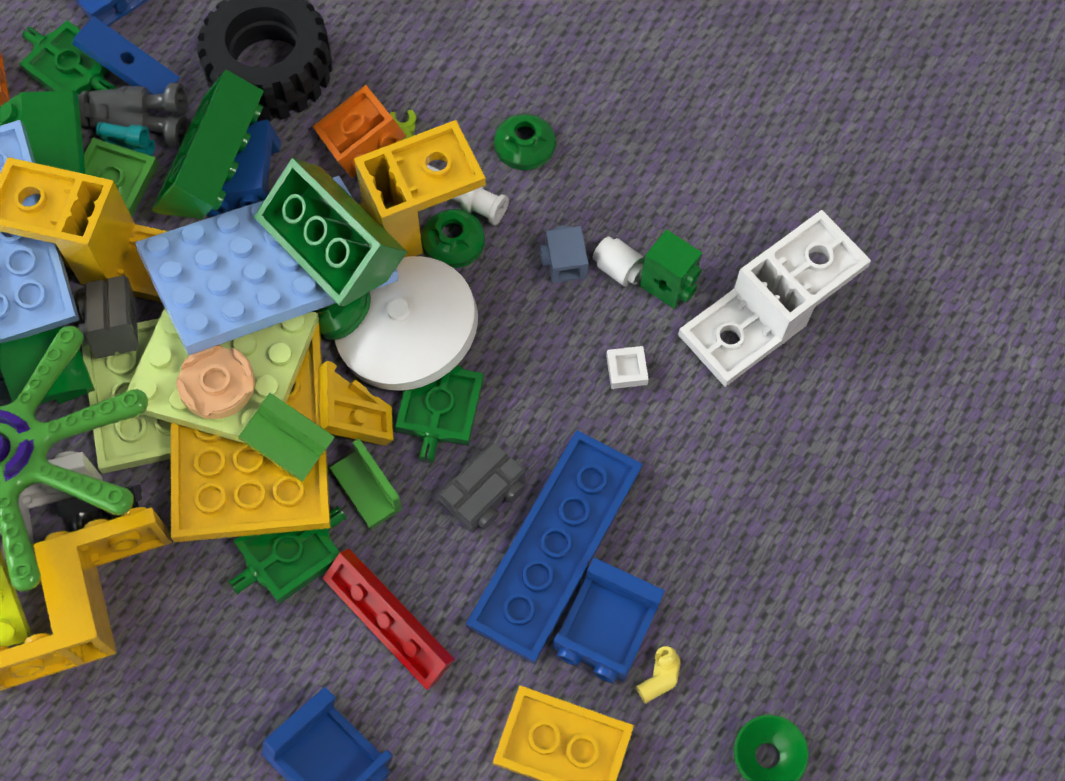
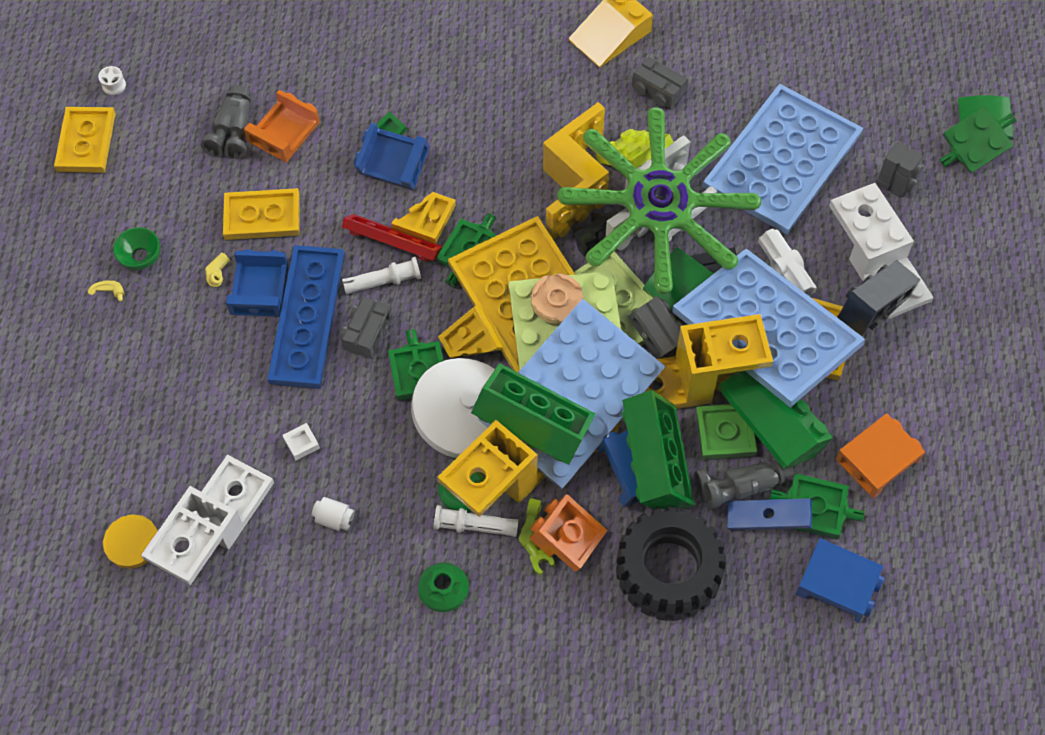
camera: 160 degrees right, 5 degrees down
teal piece [96,122,155,156] -> none
bright green panel [238,393,335,482] -> none
bright green panel [329,438,402,530] -> none
sand blue brick [540,225,588,283] -> none
green brick [640,229,702,309] -> none
none -> light yellow piece [88,280,125,301]
none -> yellow tile [103,514,158,569]
none -> white pin [342,257,421,295]
none -> yellow wing [391,192,456,243]

